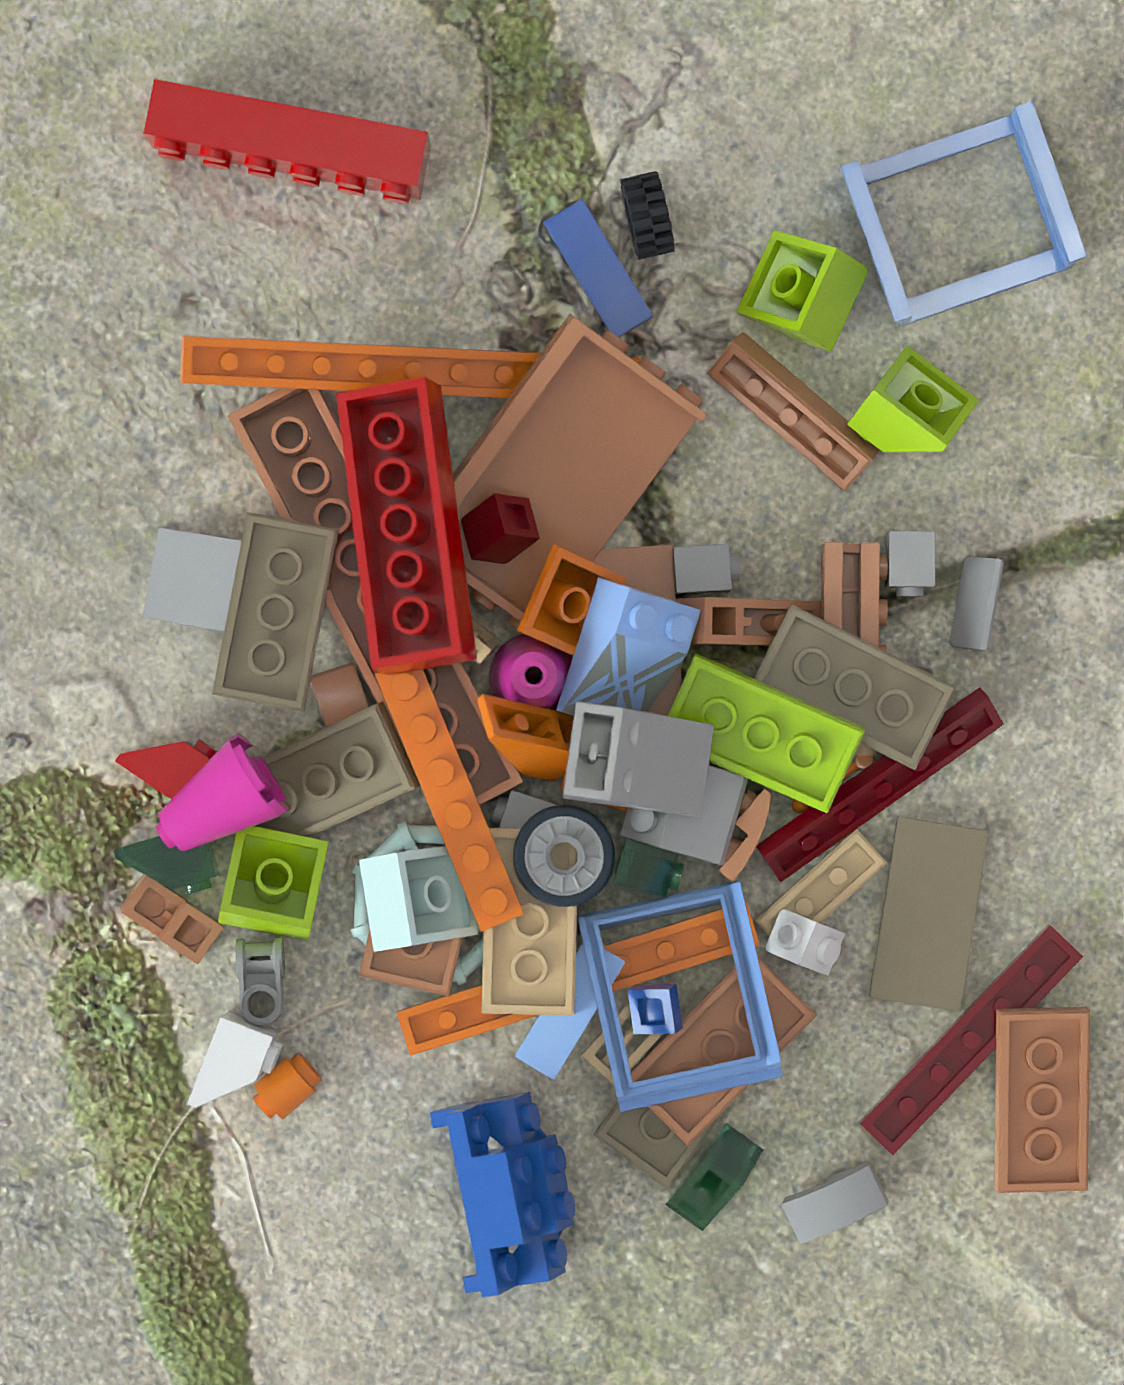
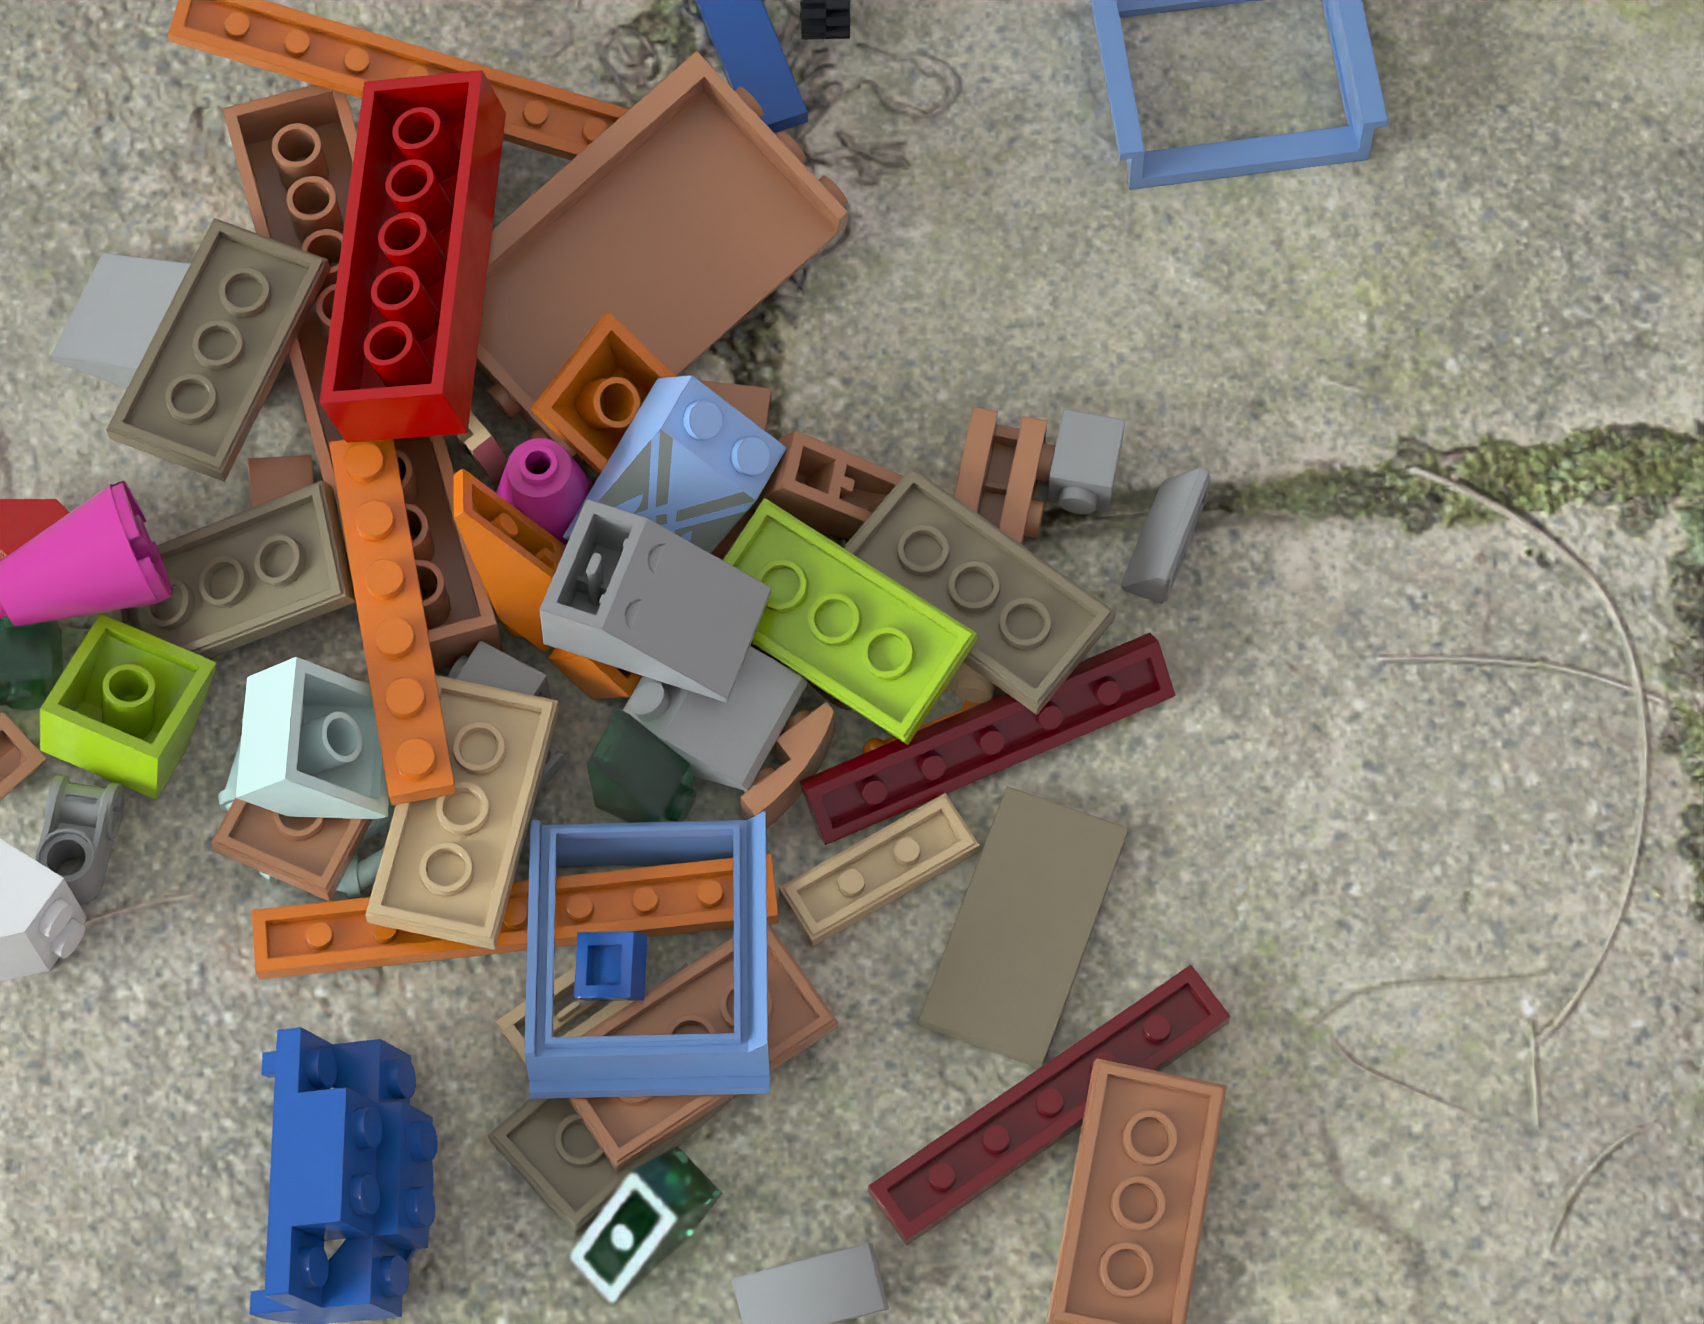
camera: 15 degrees right, 20 degrees down
orange brick [253,1052,322,1120] -> none
dark red panel [461,493,540,564] -> none
wheel [513,805,615,907] -> none
light blue tile [514,943,625,1080] -> none
light grey brick [673,543,740,595] -> none
nougat slope [707,333,880,491] -> none
lime slope [736,230,869,352] -> none
white bracket [766,909,845,976] -> none
lime slope [847,345,979,452] -> none

